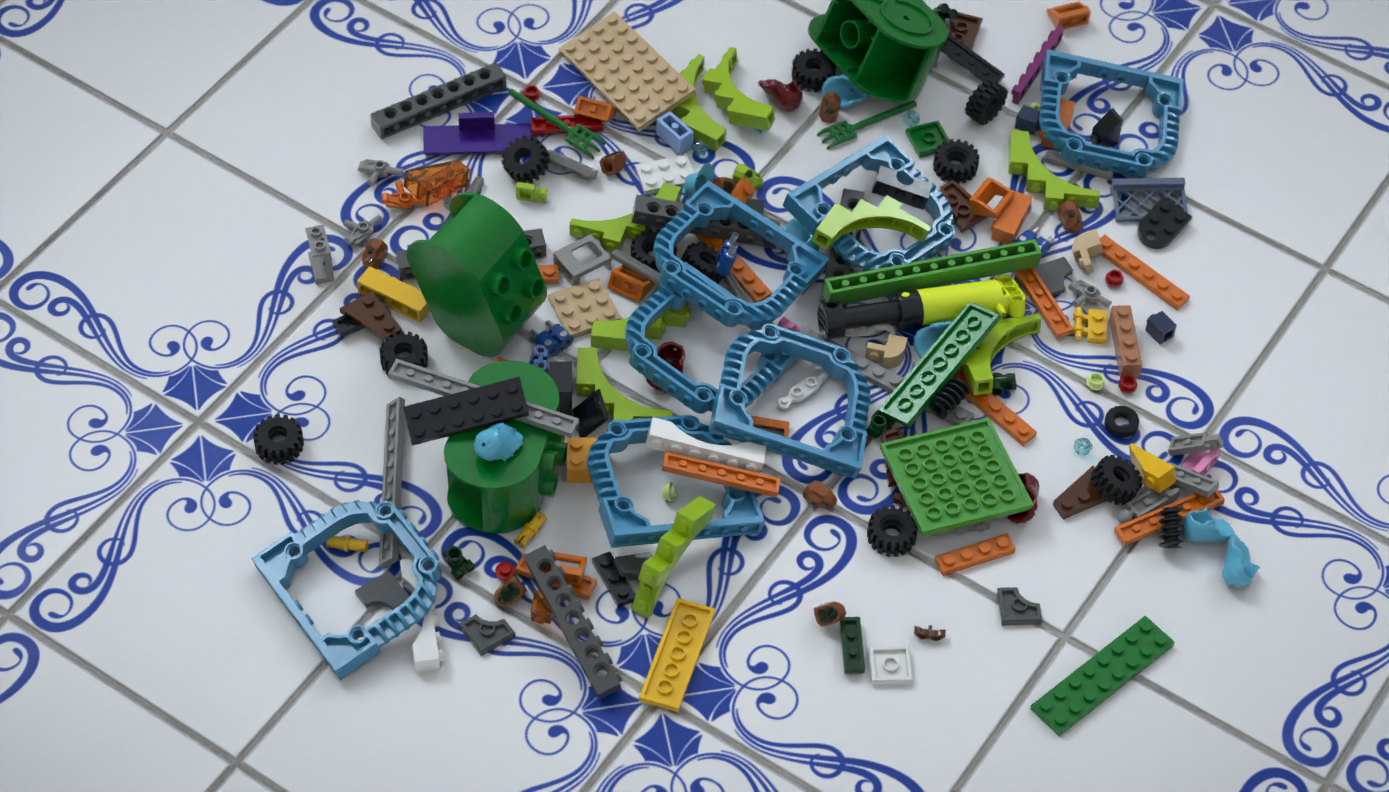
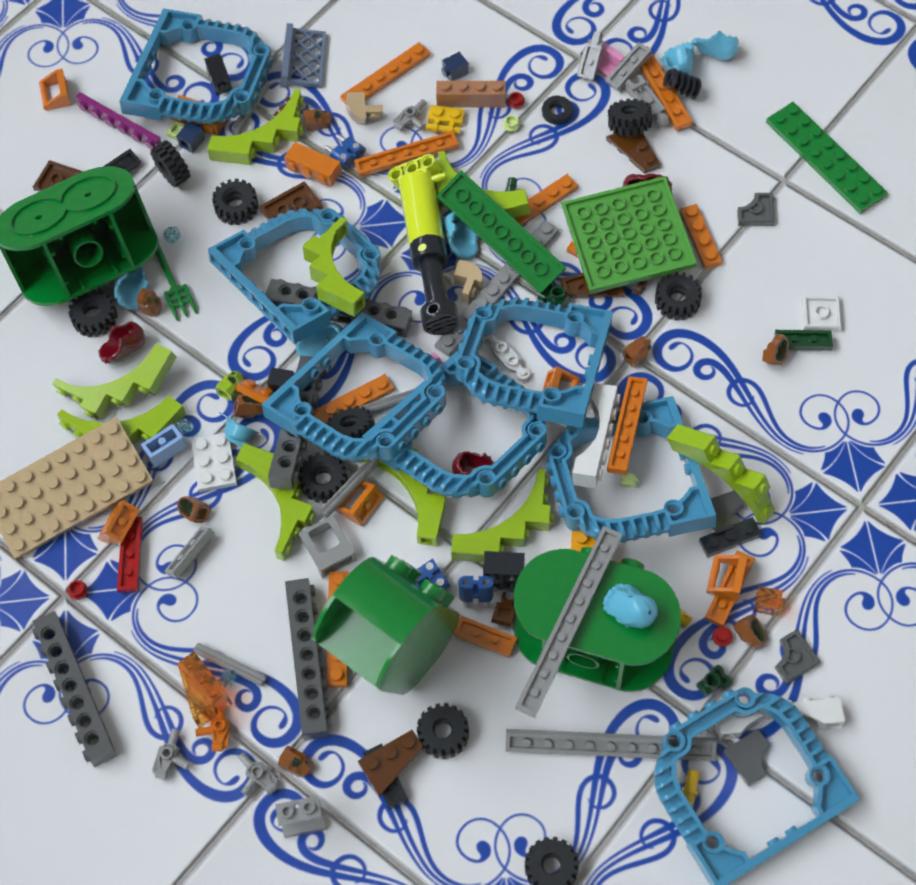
camera: 80 degrees left, 10 degrees up
yellow brick [357,266,430,323] -> none
black plate [403,376,529,445] -> none
dark purple bracket [423,112,531,155] -> none
black tyre [501,136,550,184] -> none
green piece [508,89,606,159] -> none
lime plate [516,182,548,202] -> none
dark grey brick [524,545,622,700] -> none
tan plate [548,278,621,338] -> none
black piece [570,389,609,437] -> none
yellow plate [639,598,715,712] -> none
blue piece [716,232,739,276] -> none
bright green brick [823,239,1042,305] -> none
arch [871,165,932,210] -> none
green tile [905,120,949,158] -> none
reddish brown piece [914,625,946,641] -> none
black piece [929,378,970,419] -> none
dark green plate [933,3,958,22] -> none
orange tile [969,177,1015,218] -> none
dark grey tile [1034,257,1073,296] -> none
clear light blue plate [1074,438,1093,455] -> none
red plate [1105,269,1124,287] -> none
yellow slope [1129,443,1176,493] -> none
black plate [1137,196,1192,249] -> none

